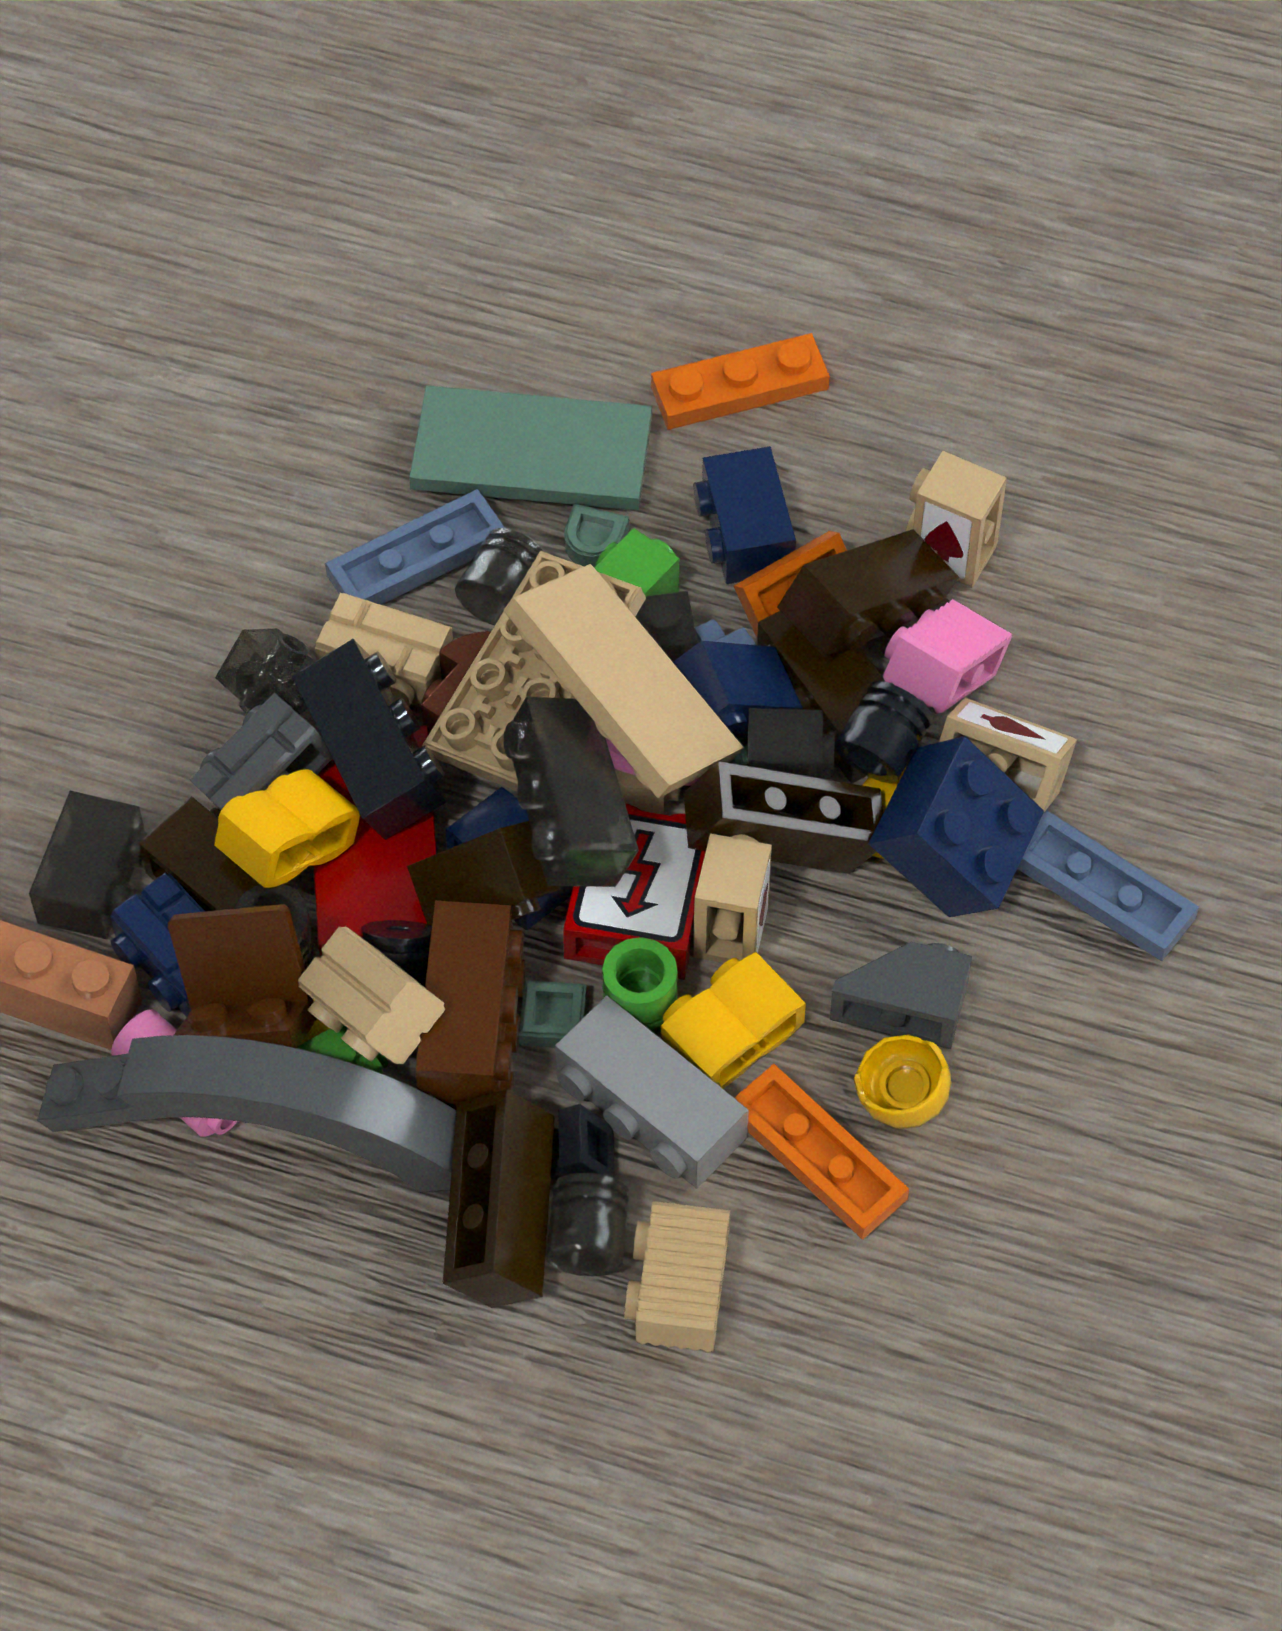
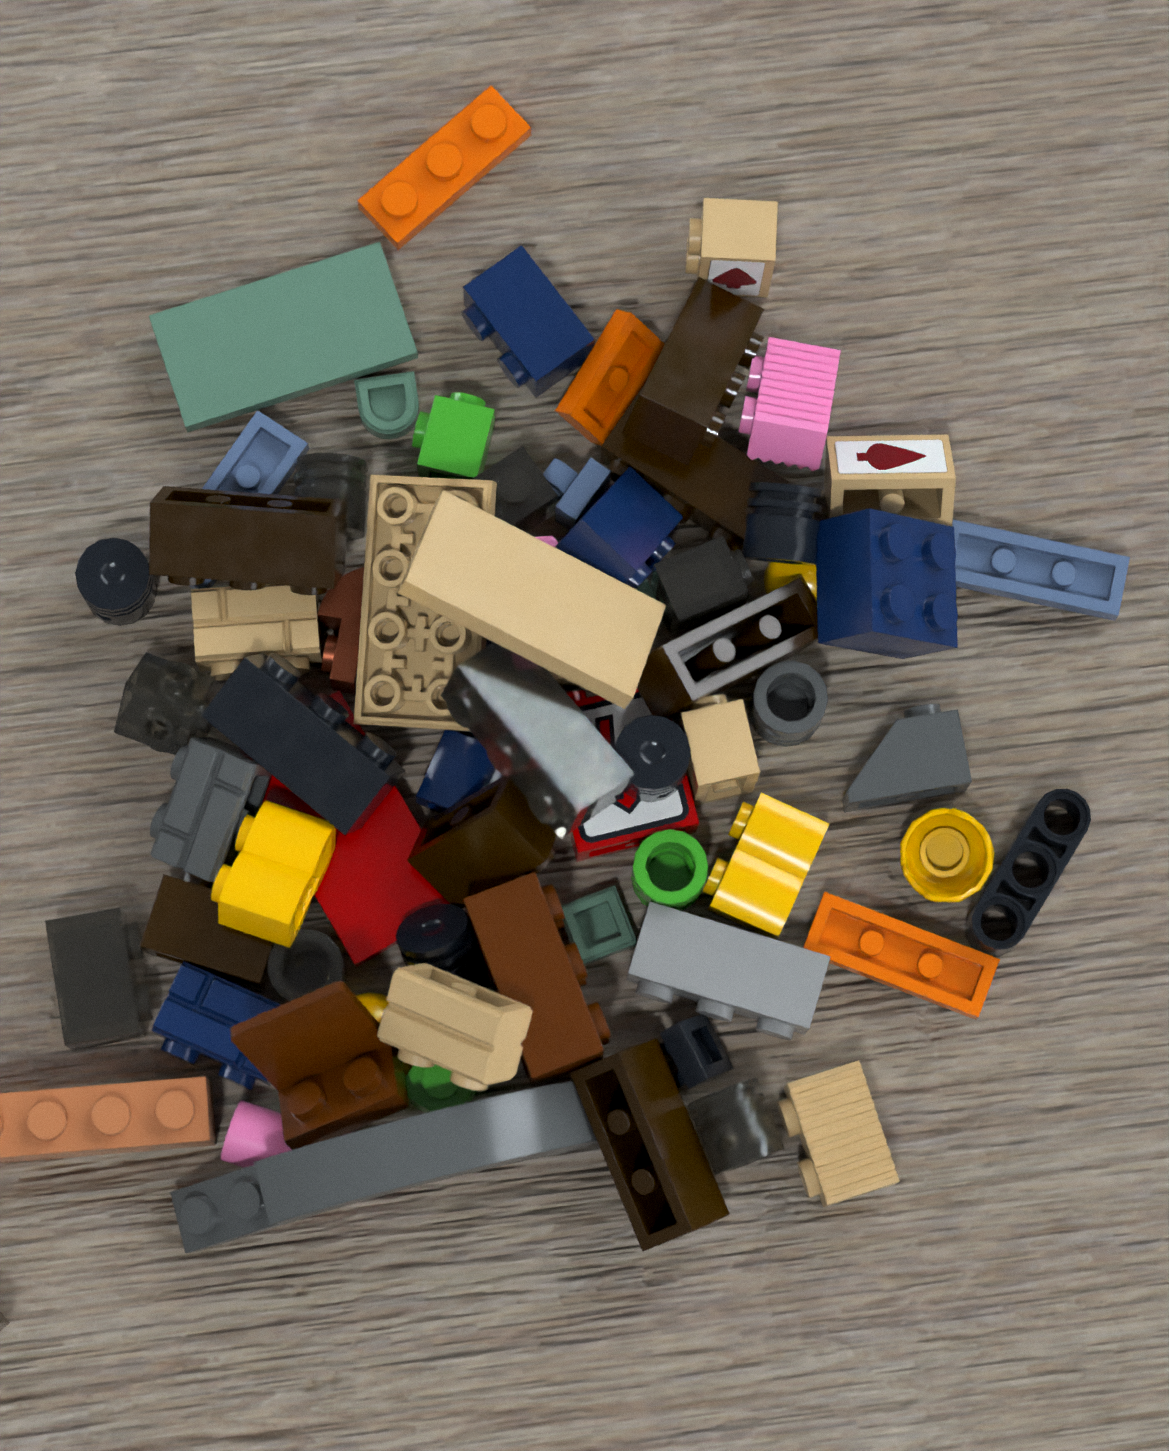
camera: 30 degrees left, 20 degrees up
none -> black piece [75,537,157,626]
none -> dark brown brick [149,486,347,595]
none -> black piece [612,715,691,802]
none -> dark grey piece [749,661,828,747]
none -> black beam [965,789,1091,957]

